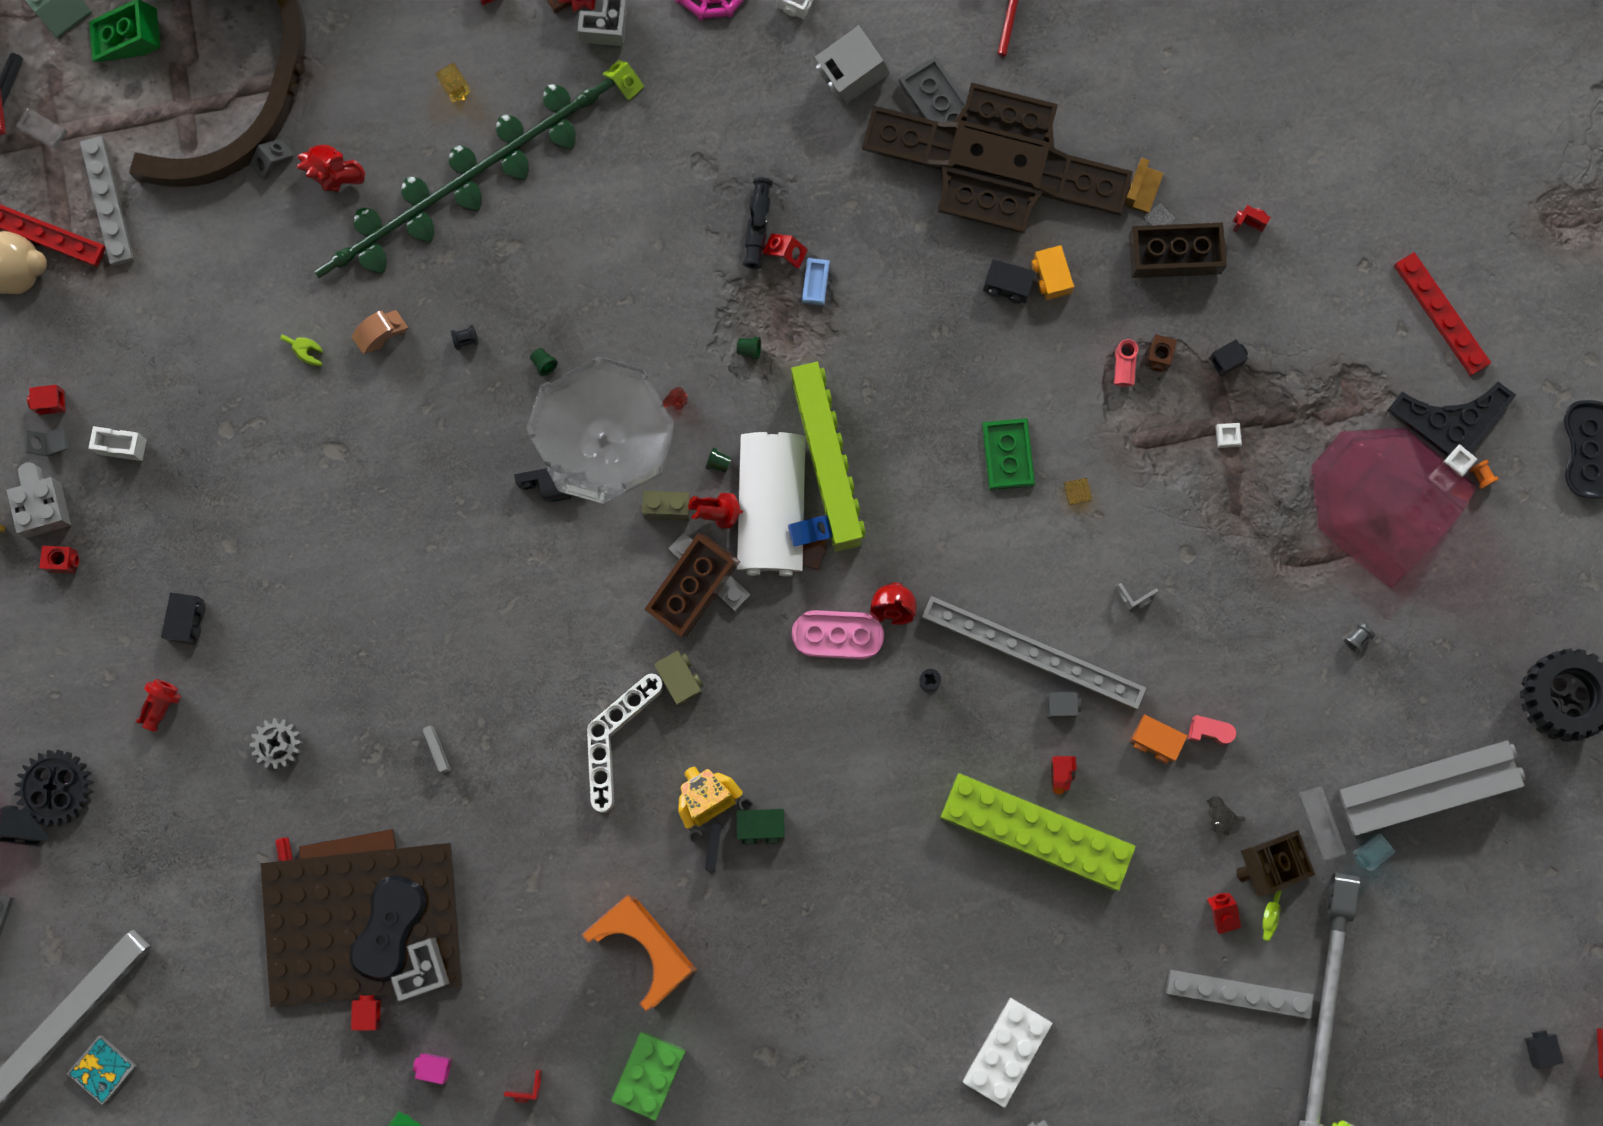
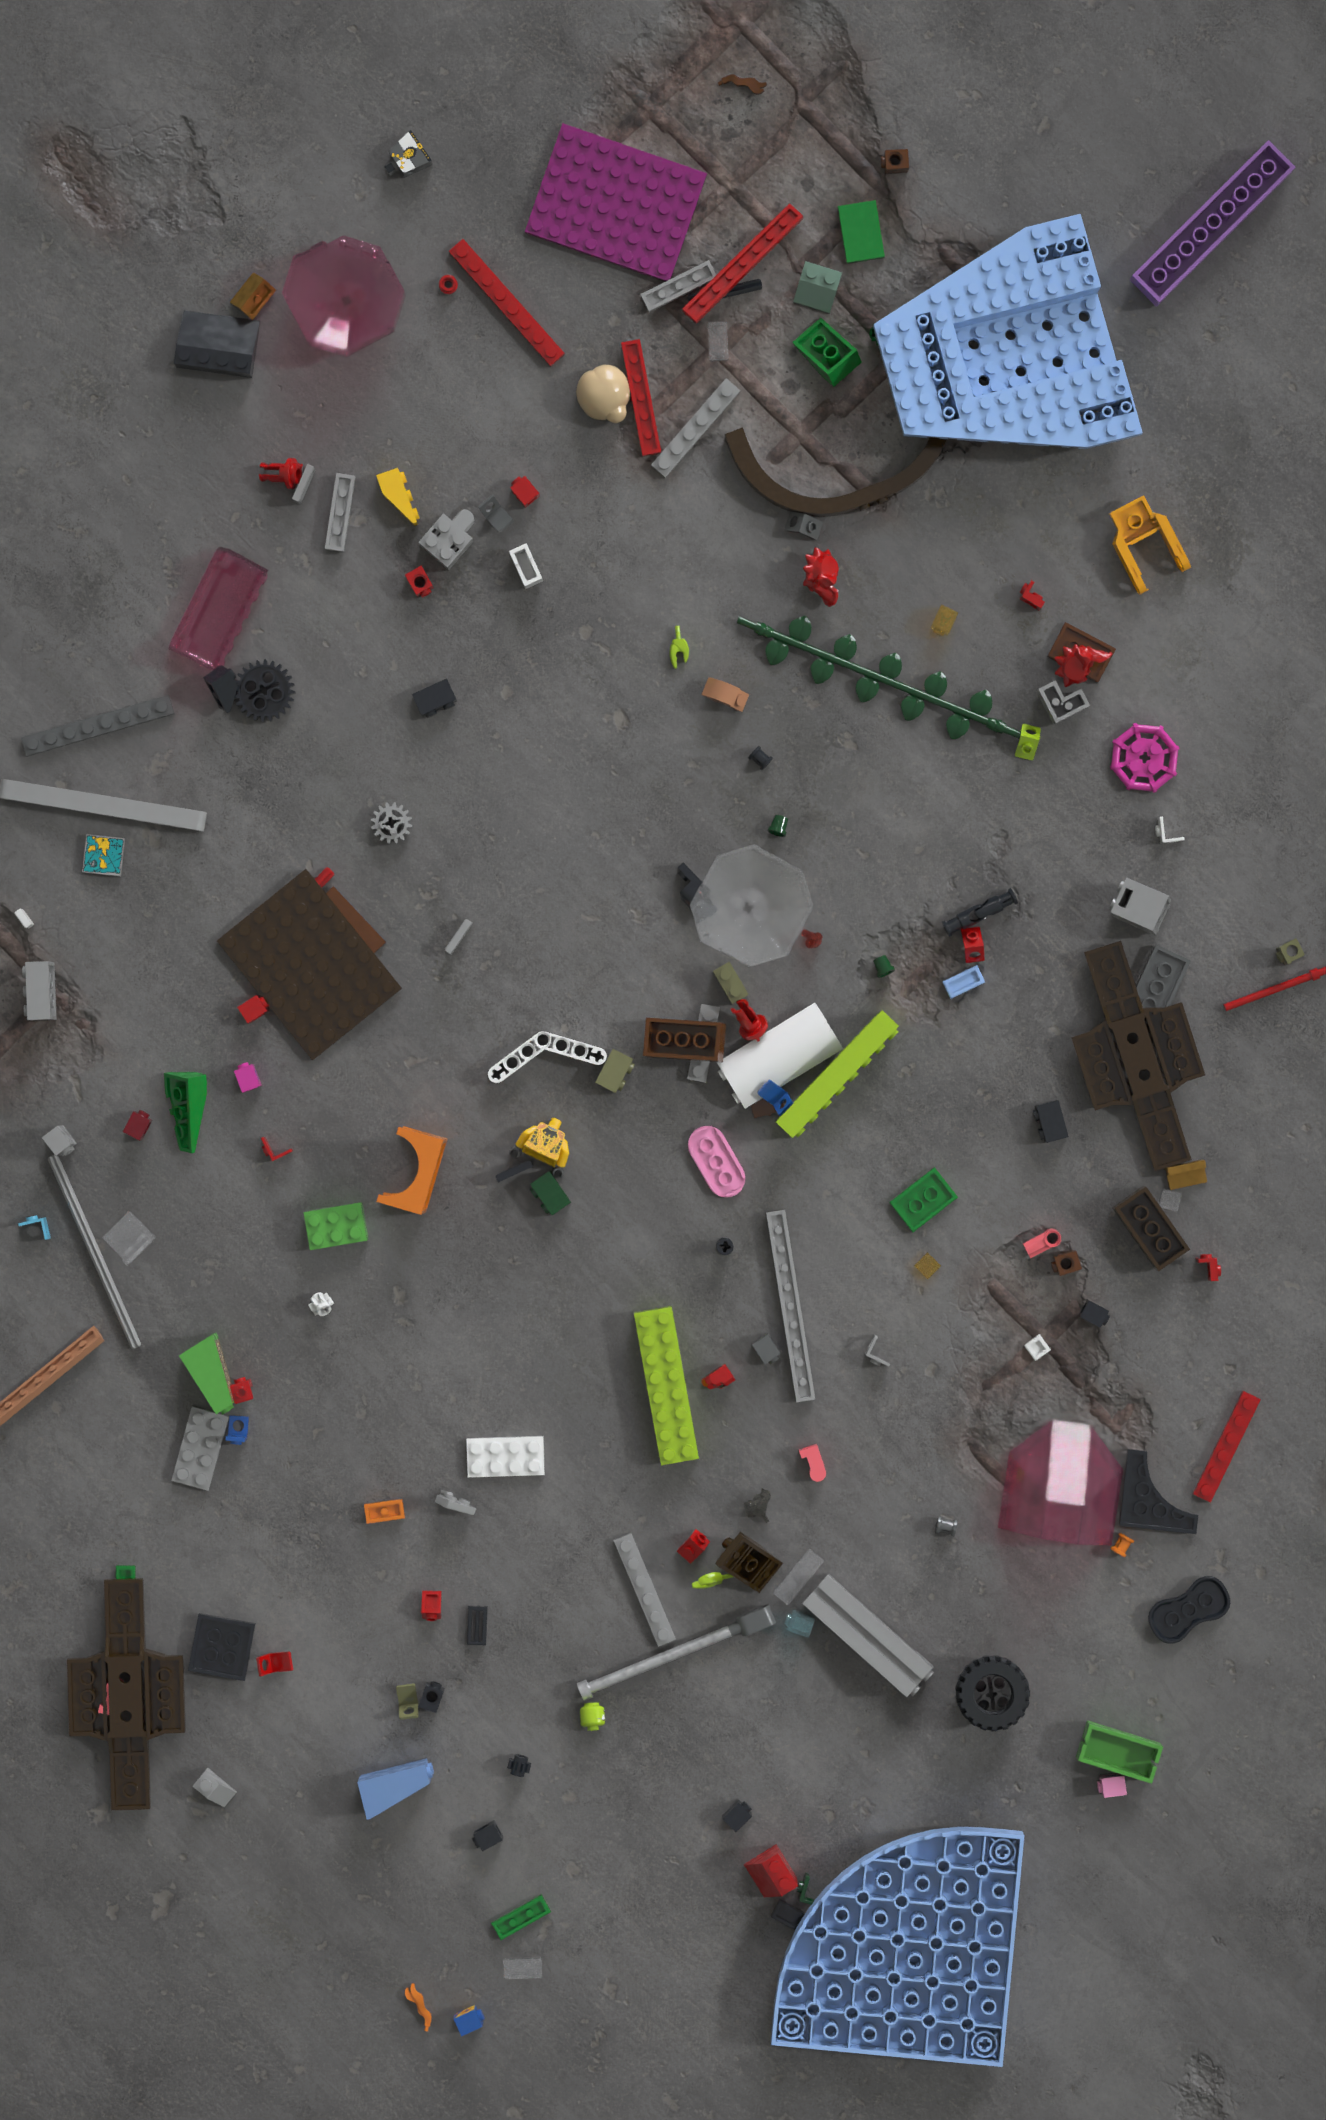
camera: 60 degrees right, 10 degrees up
red piece [135,679,182,732] -> none
black plate [349,876,427,982] -> none
light grey brick [391,938,450,1001] -> none
dark green piece [705,447,731,473] -> none
red cylinder [870,582,917,625] -> none
light orange brick [1031,245,1074,300] -> none
orange brick [1129,715,1187,764] -> none
white tile [1443,444,1477,477] -> none

